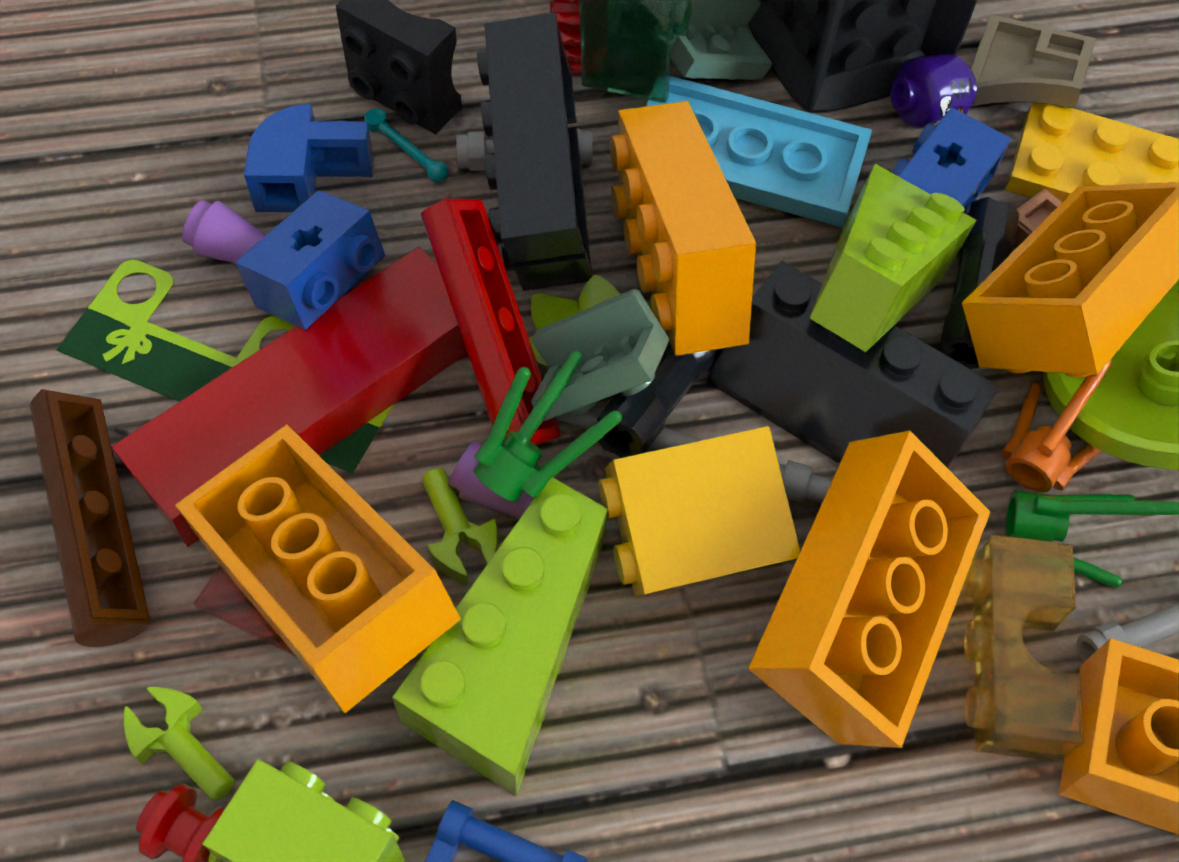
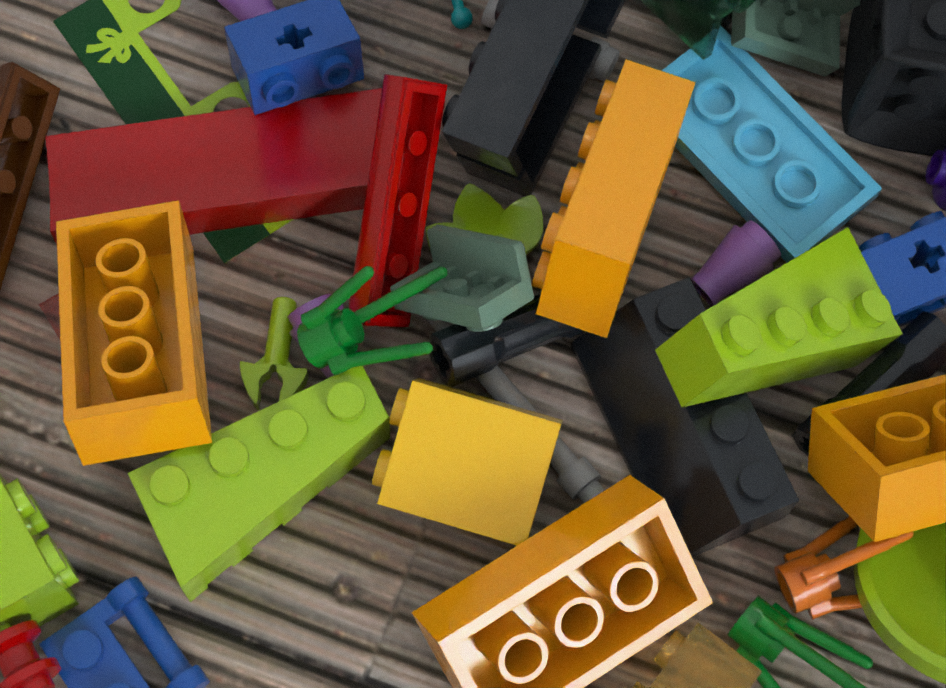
camera: 30 degrees right, 10 degrees up
none -> medium lavender cone [690,220,781,306]

